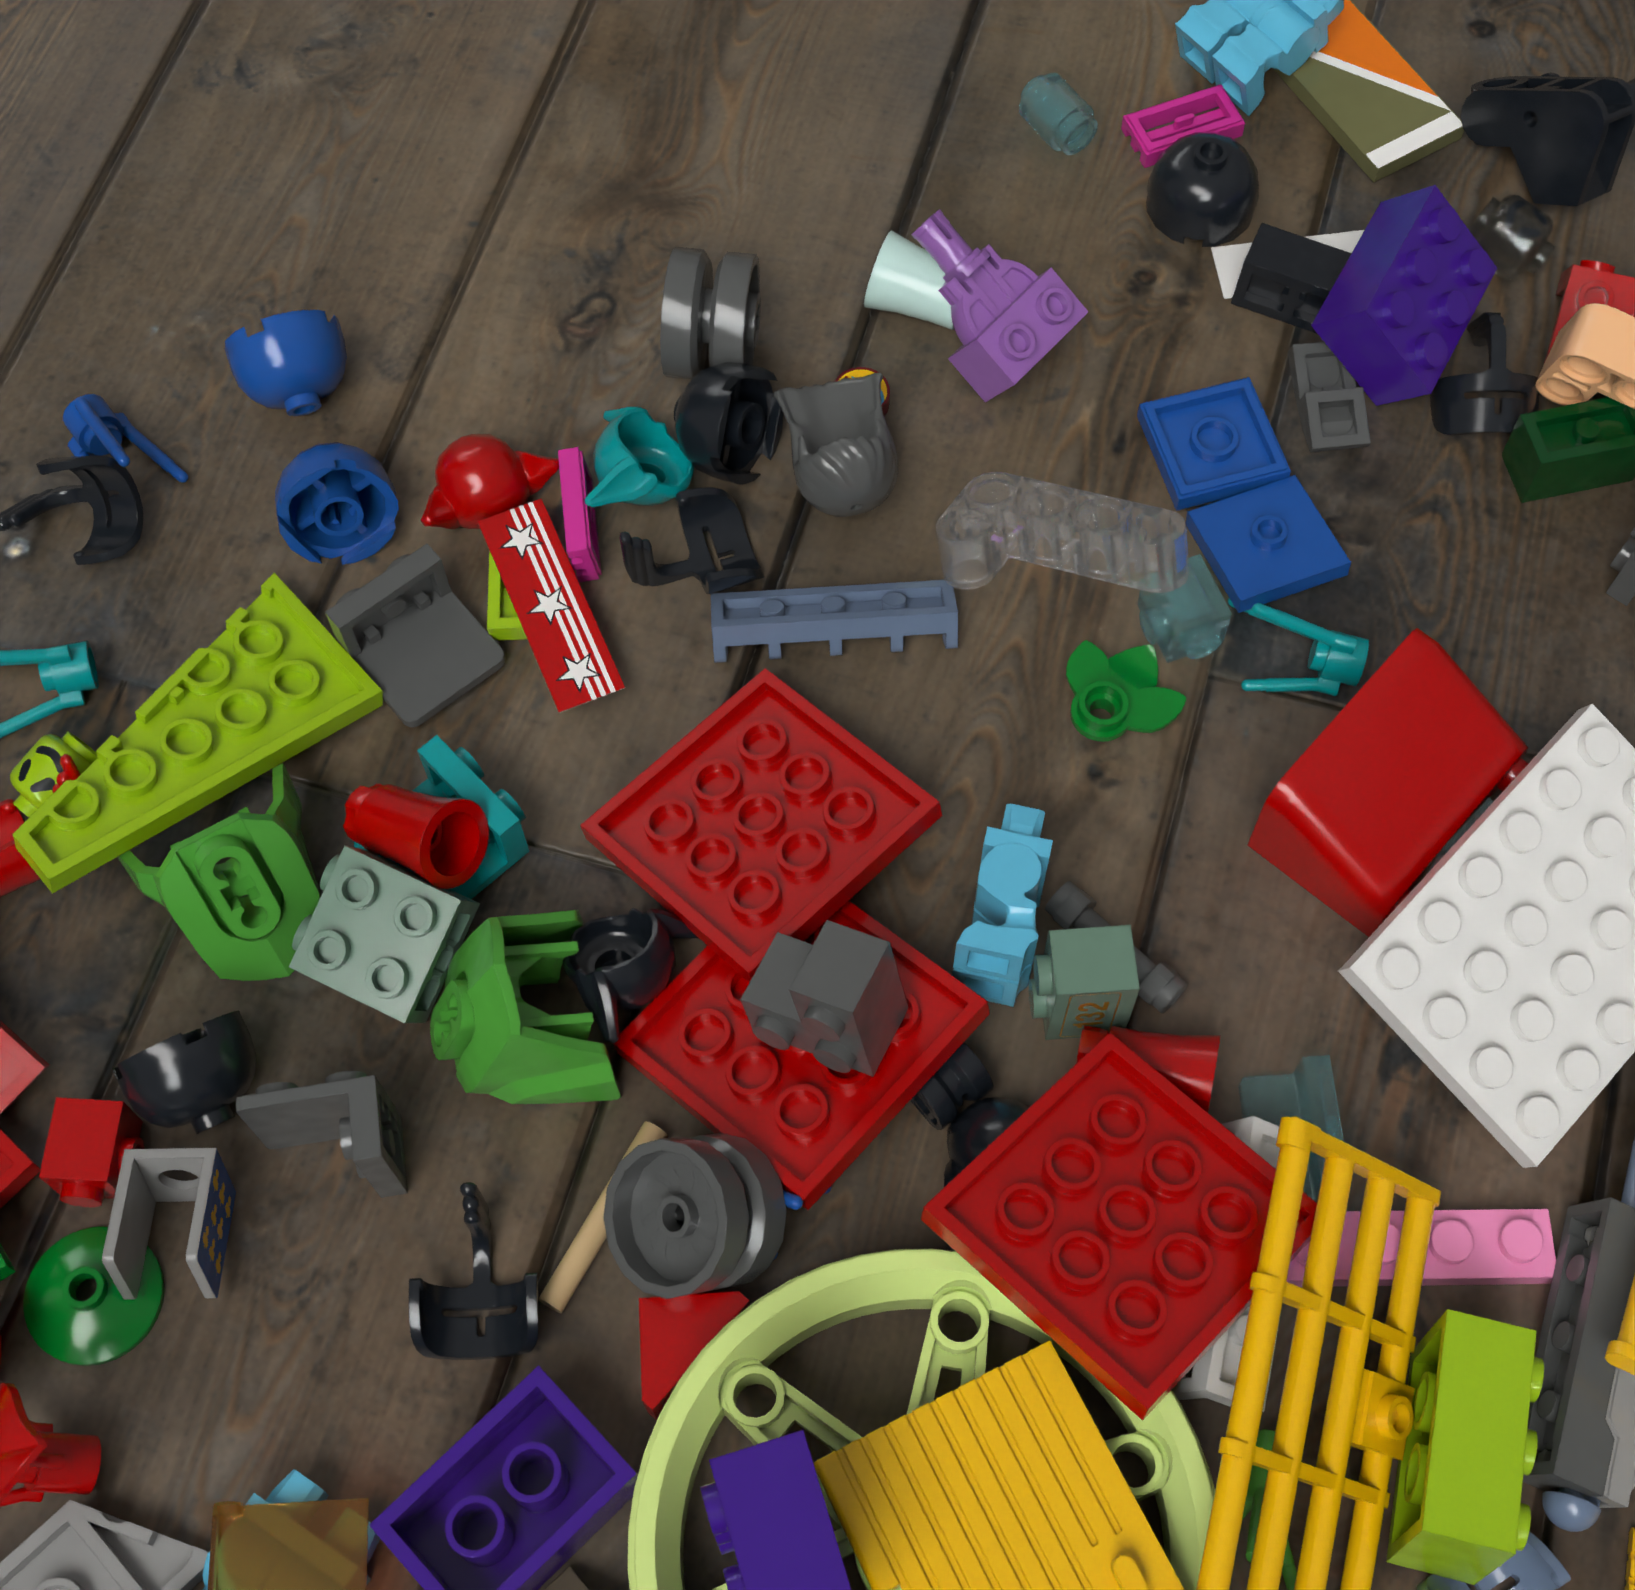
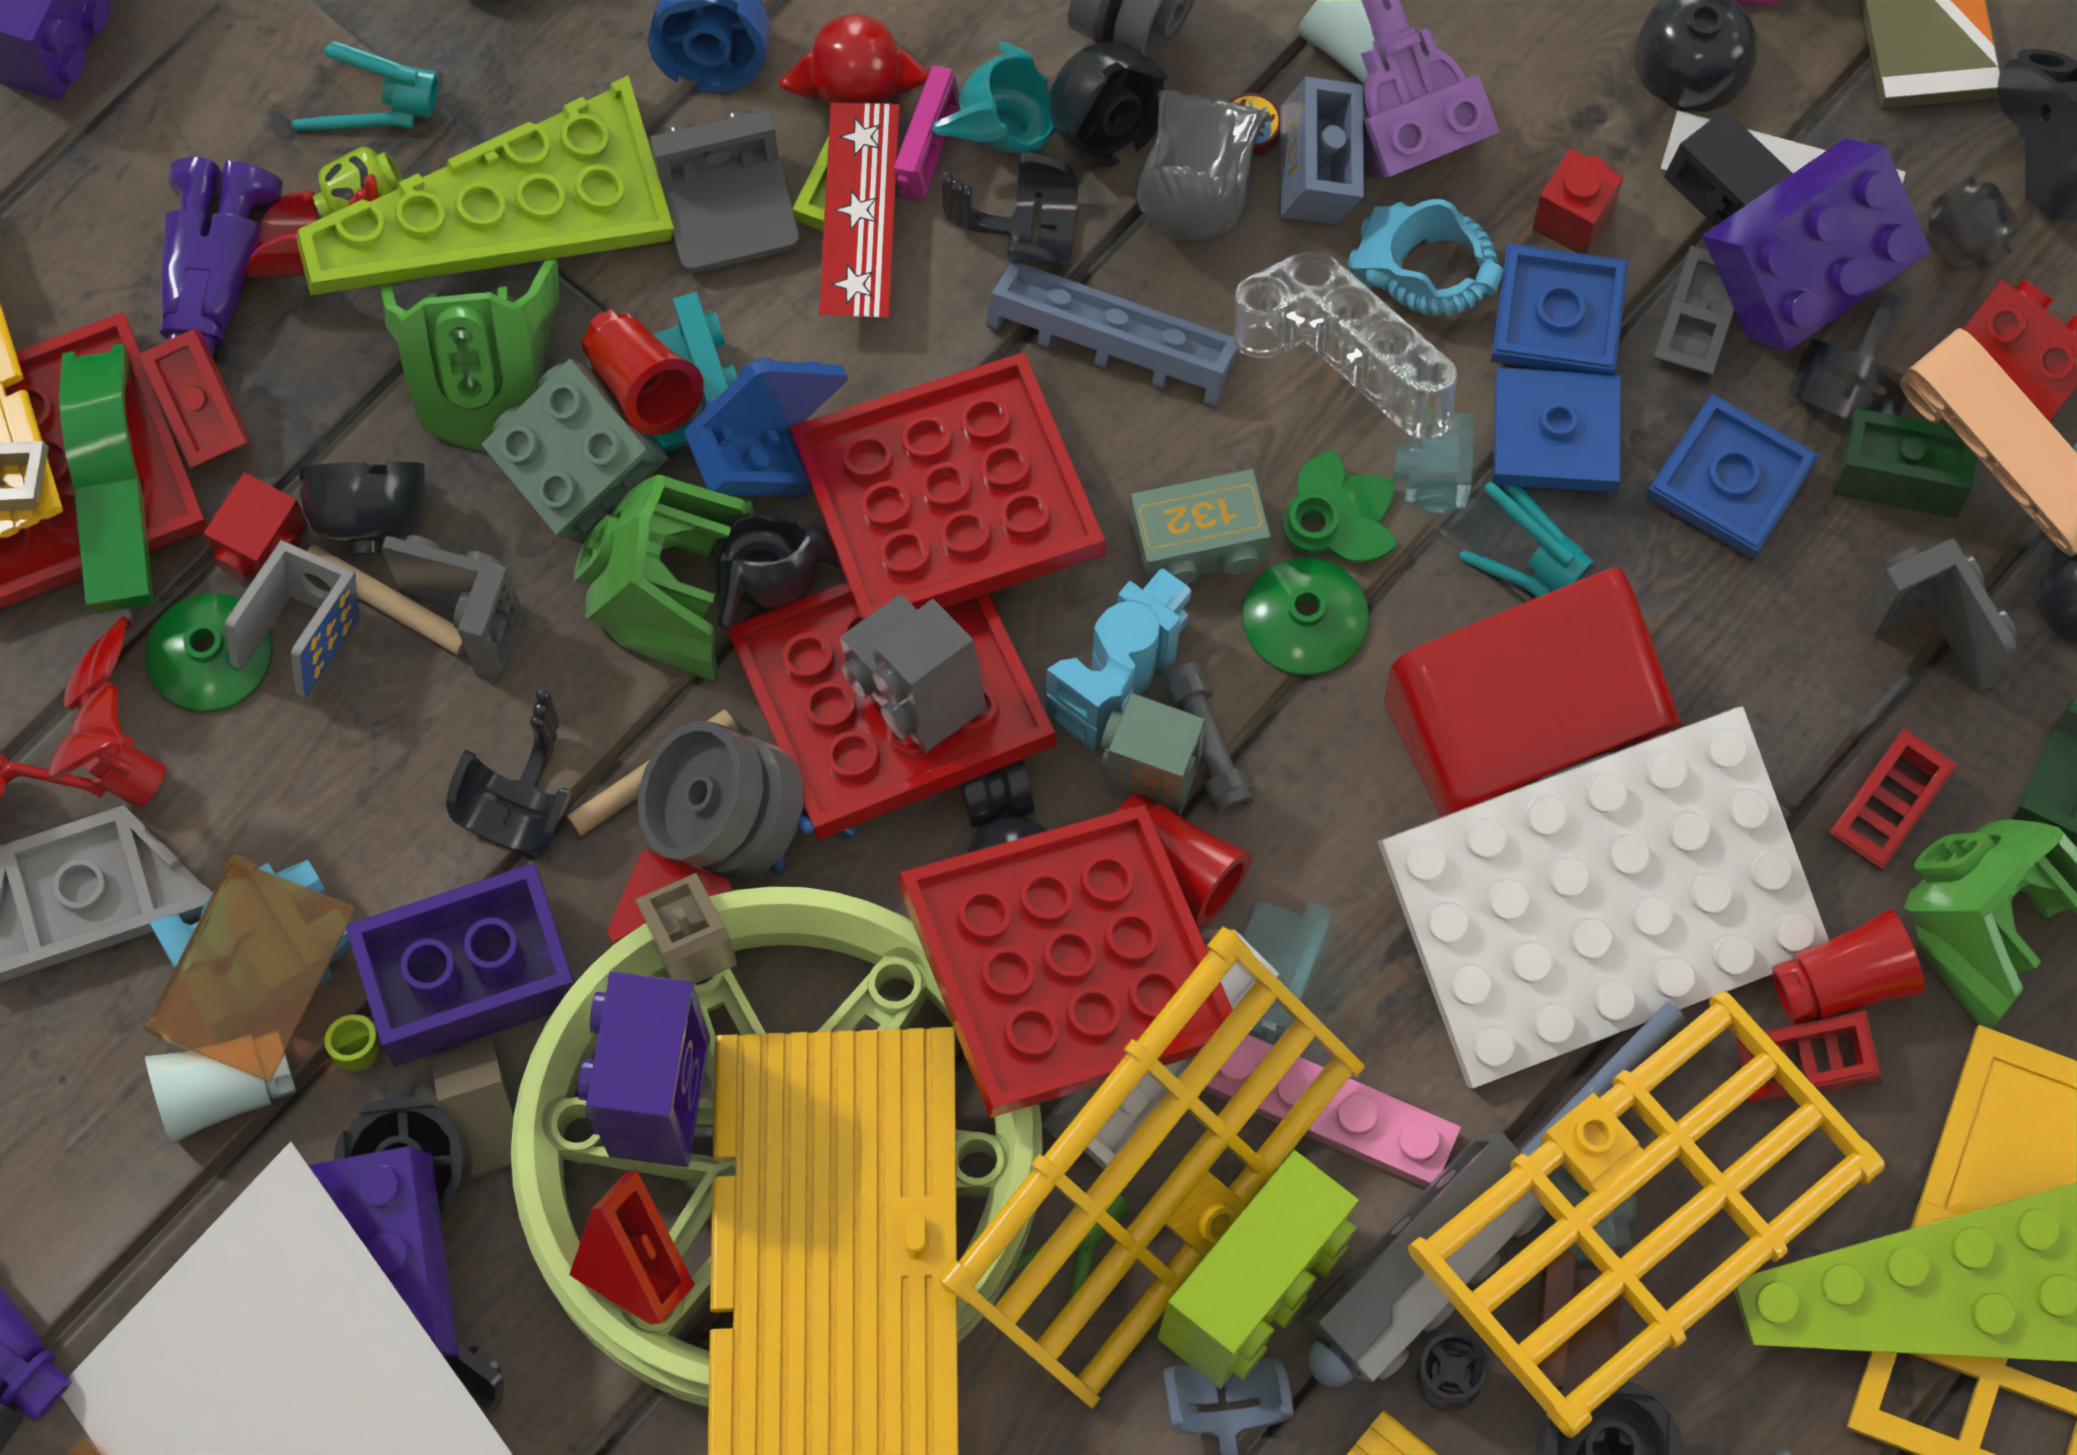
camera: 25 degrees right, 5 degrees up
none -> tan bar [307,545,465,656]
none -> dark tan slope [635,873,737,985]
none -> blue bracket [683,358,848,497]
none -> sand green brick [1129,469,1271,585]
none -> green dish [1243,557,1369,677]
none -> sand blue brick [1280,76,1364,225]
none -> medium azure piece [1348,199,1504,316]
none -> red brick [1532,149,1624,254]
none -> blue plate [1646,393,1820,560]

